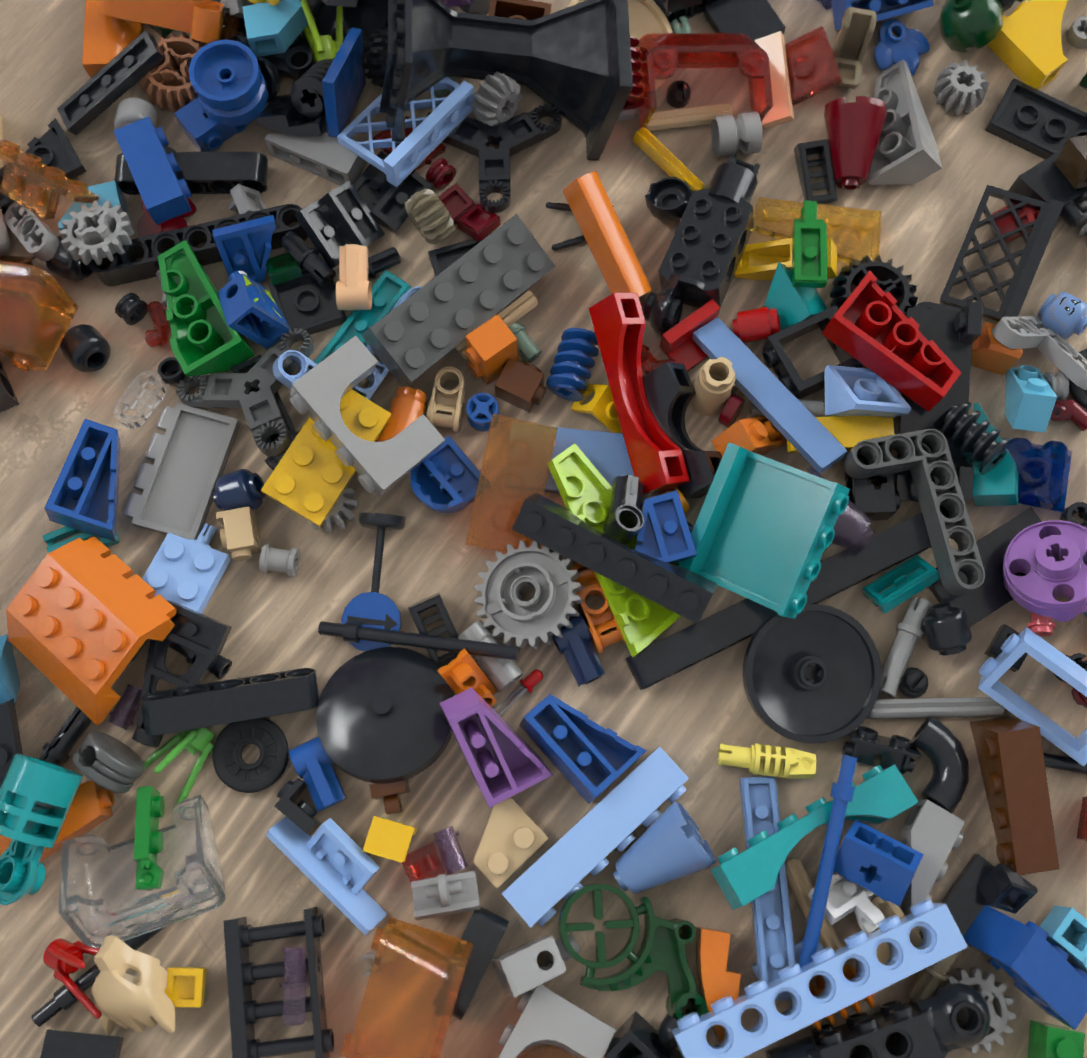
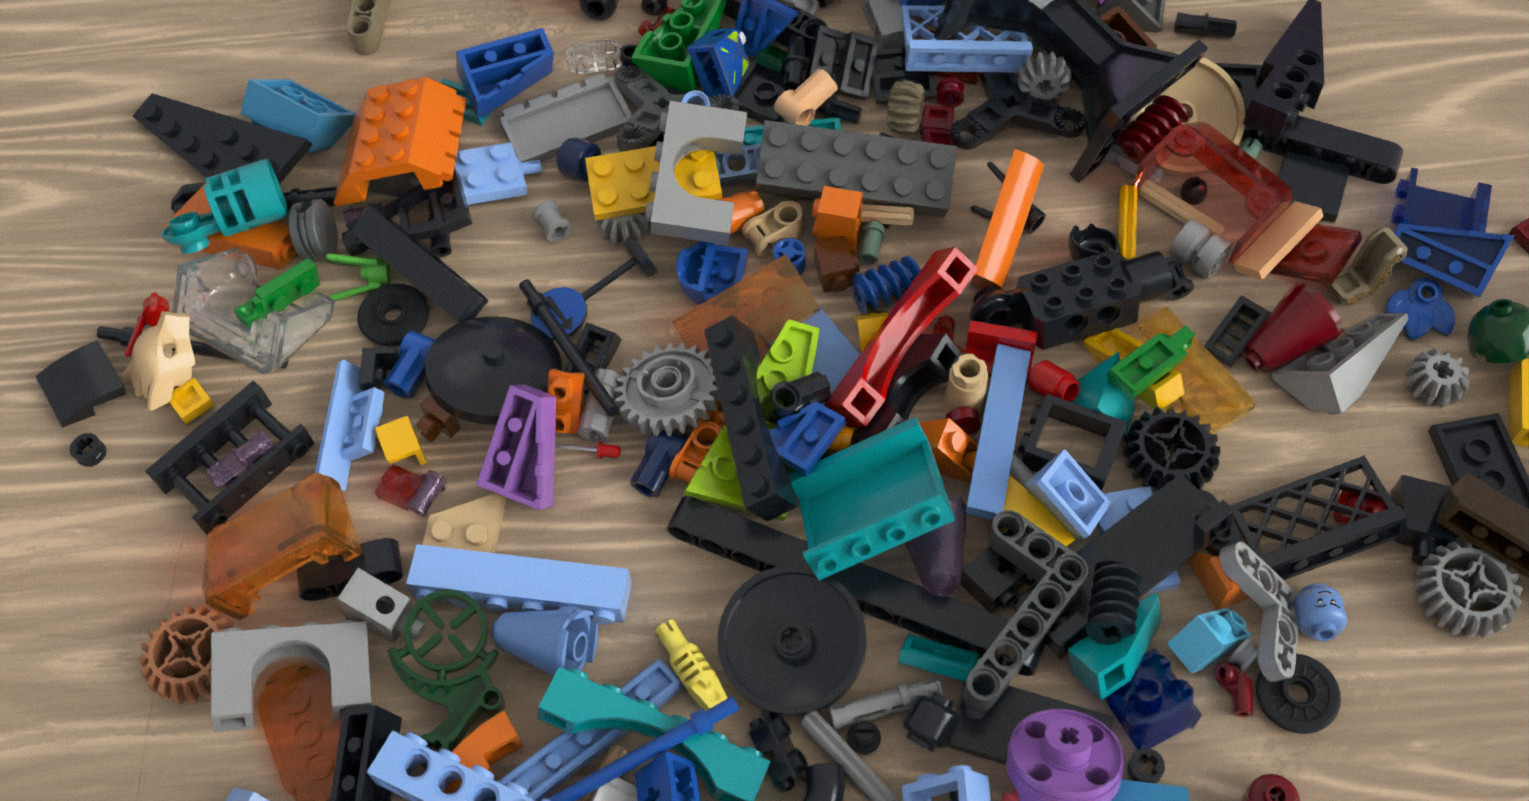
camera: 55 degrees right, 15 degrees down
tan brick [216,506,261,561] -> none
light grey hips [411,871,481,920] -> none
blue wedge [519,694,647,804] -> none
red wedge [822,271,961,412] -> none

